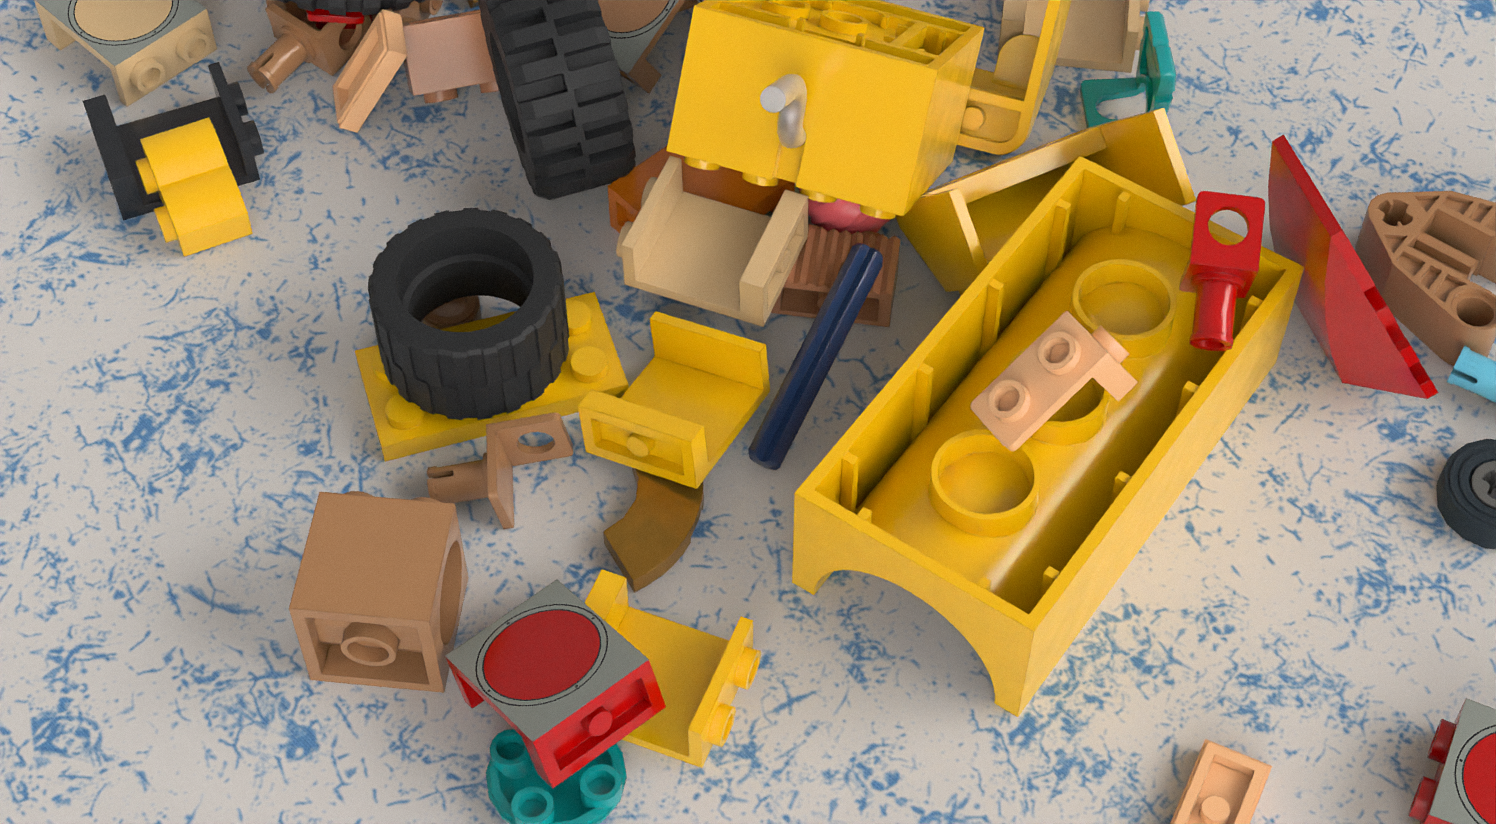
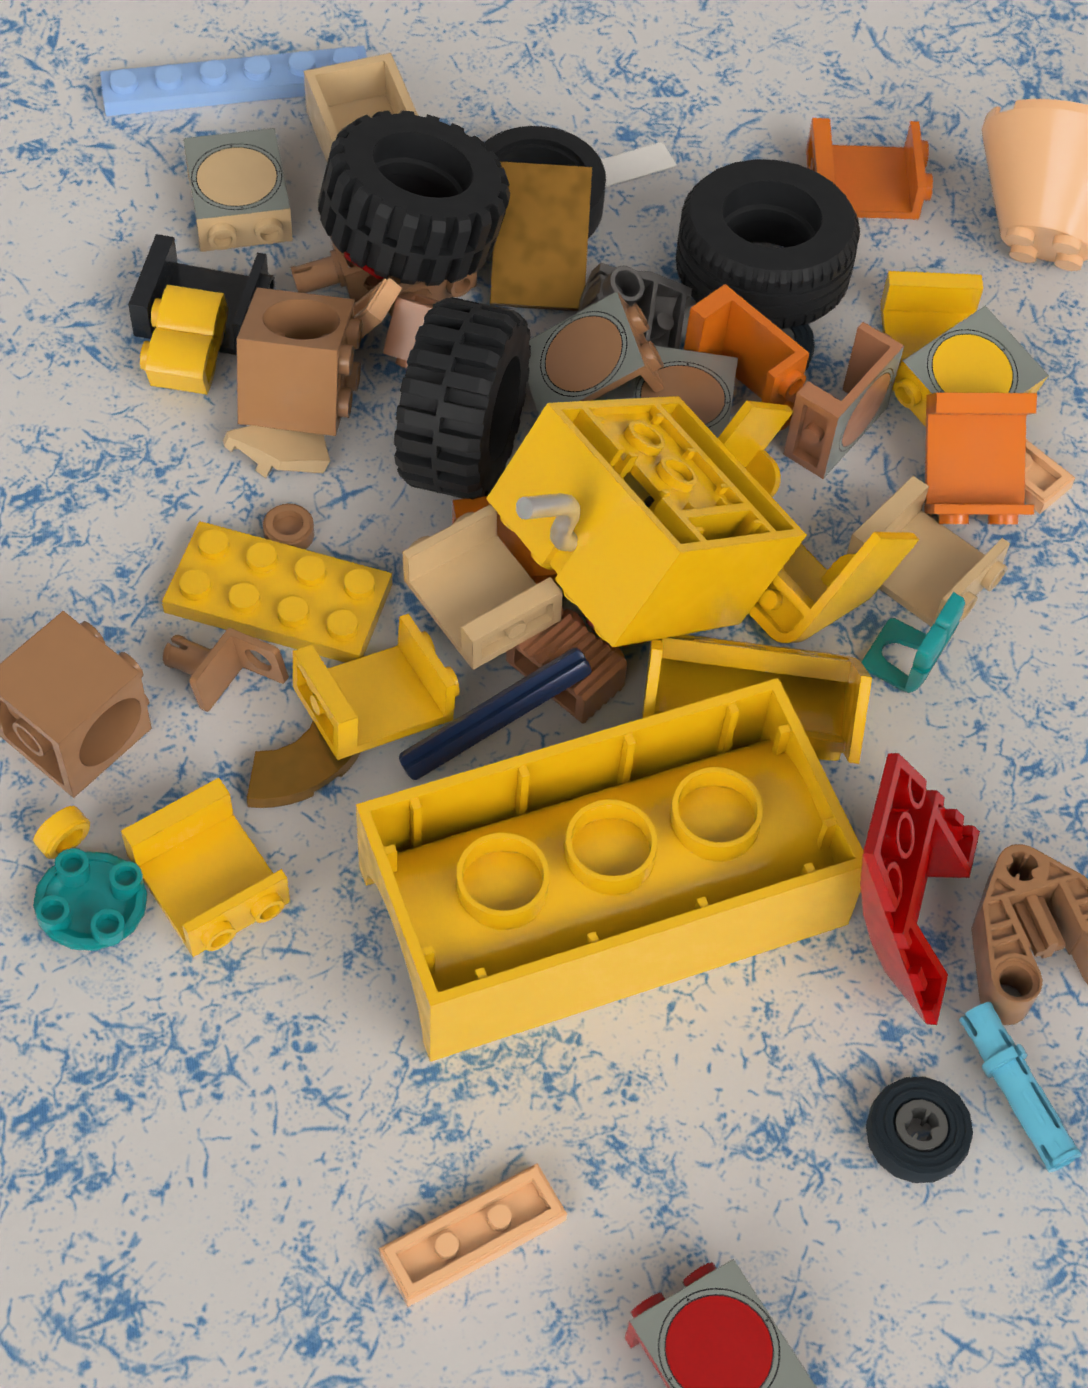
camera: 30 degrees right, 5 degrees up
black tyre [368,208,569,420] -> none
red panel [445,579,666,789] -> none
light nougat bracket [970,311,1138,451] -> none
red bracket [1179,191,1265,351] -> none
none -> yellow tile [33,806,90,859]
none -> tan slope [223,426,330,478]
none -> medium nougat brick [237,287,362,436]

